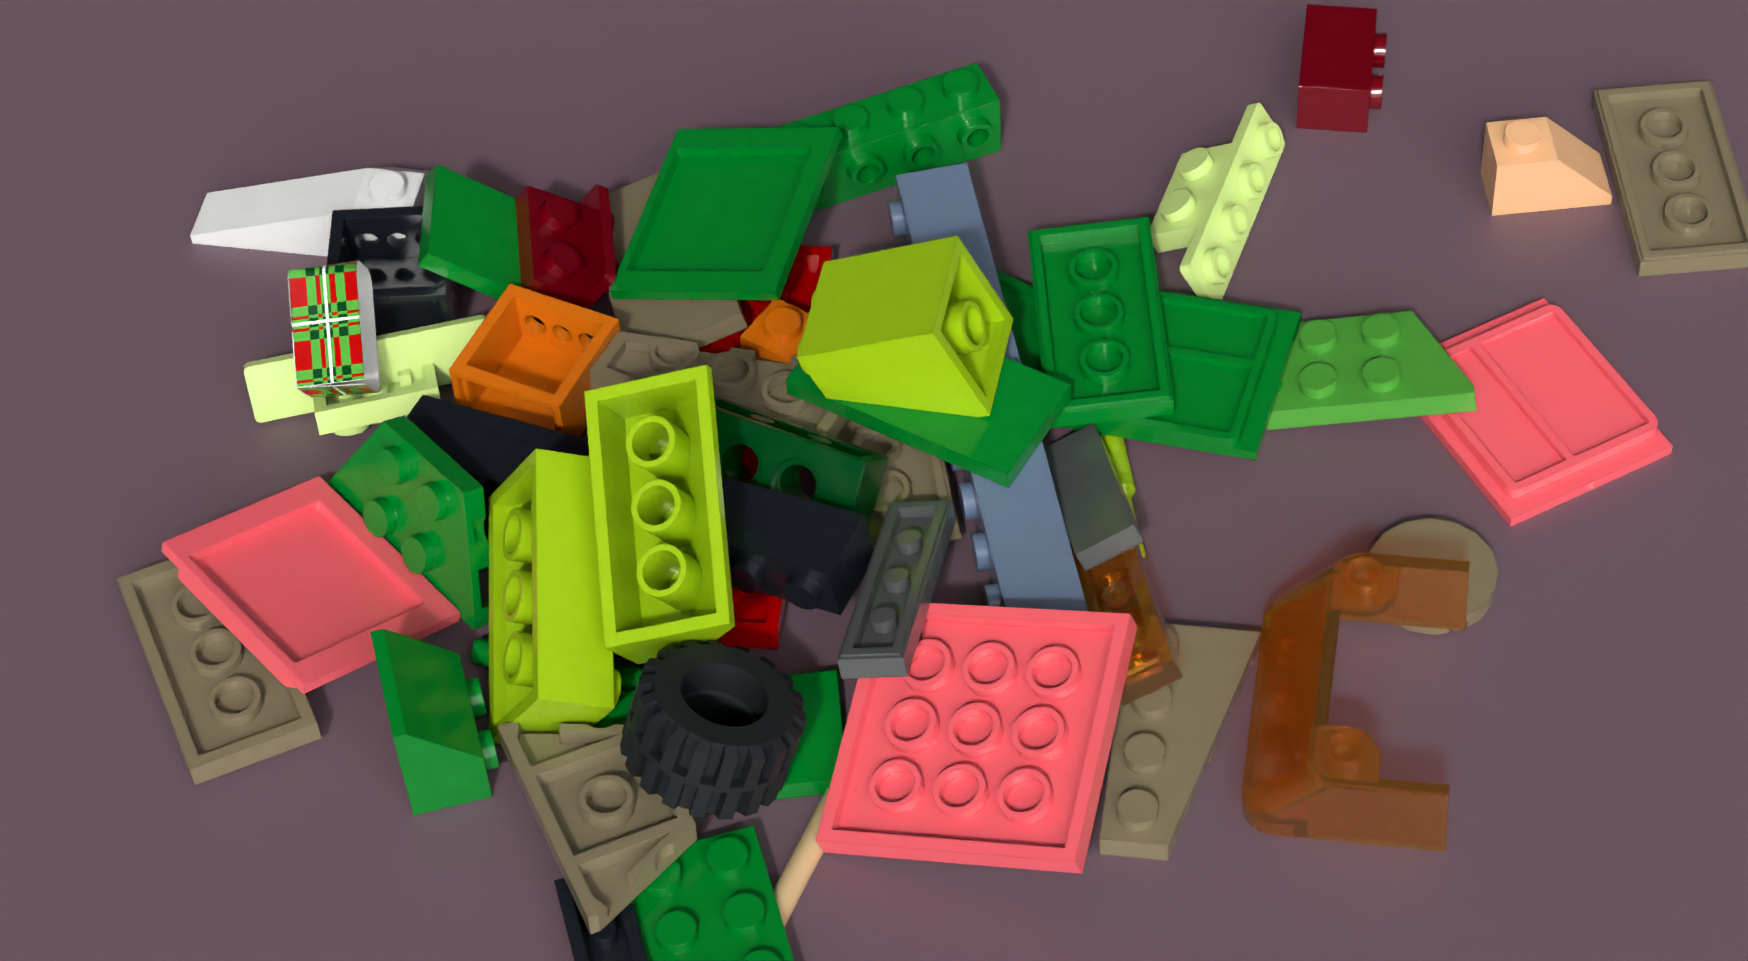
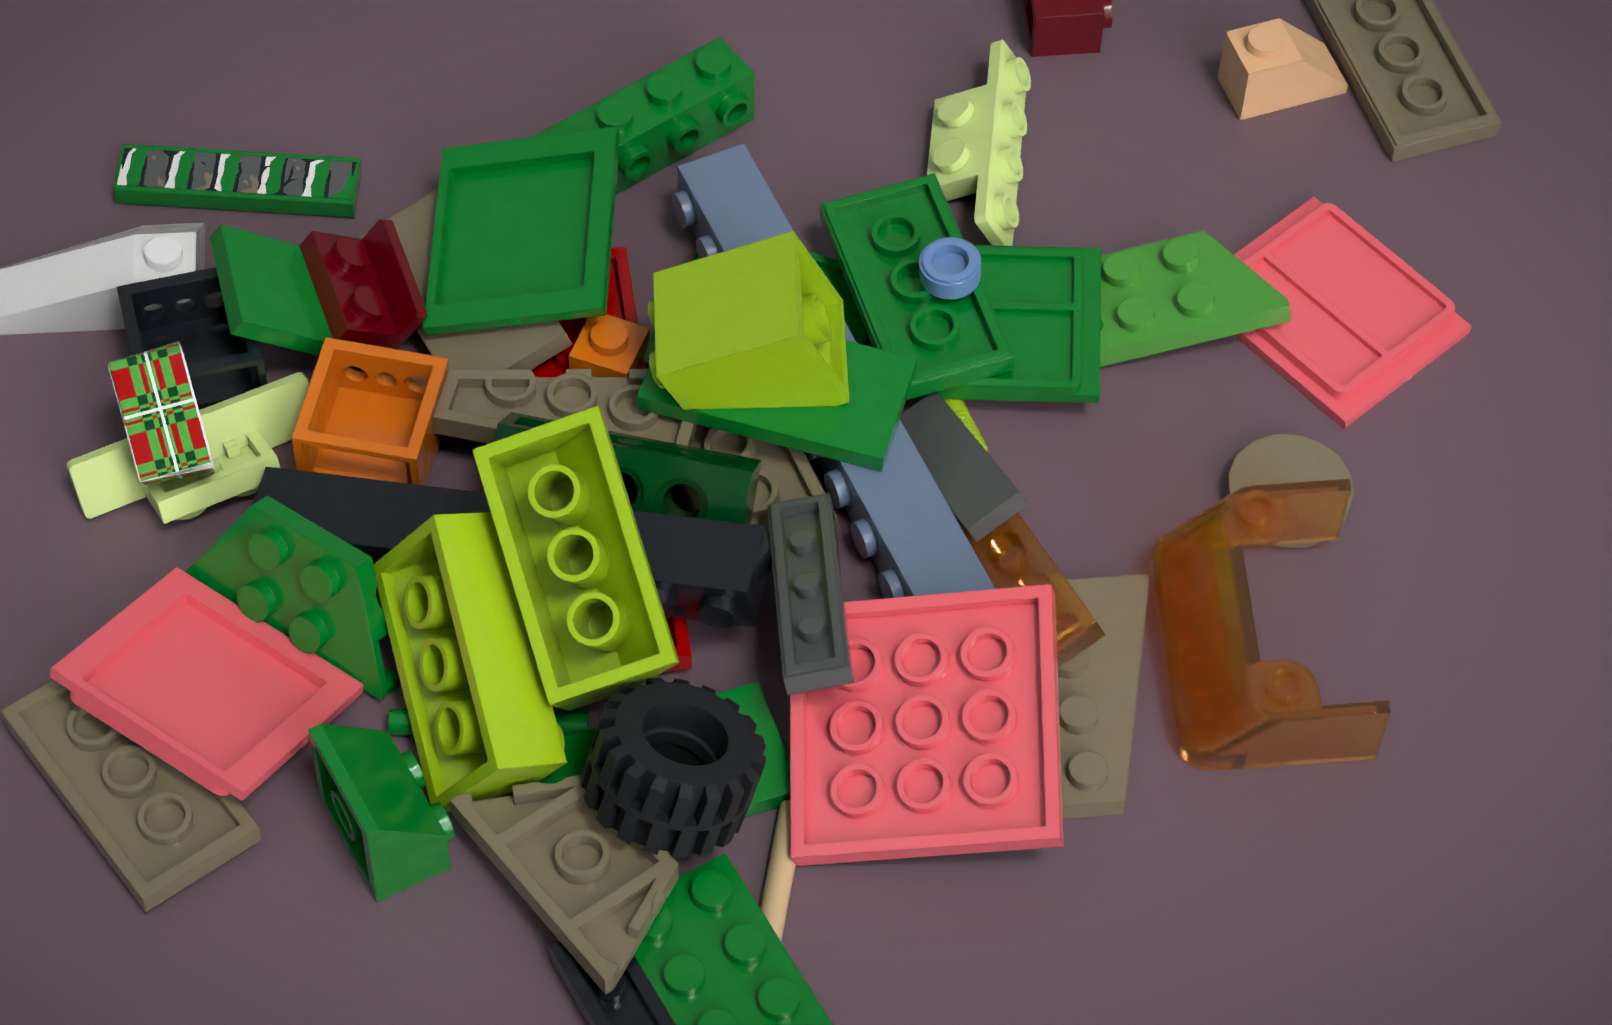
camera: 20 degrees left, 5 degrees up
none -> tile [113,144,362,218]
none -> medium blue tile [919,237,981,299]

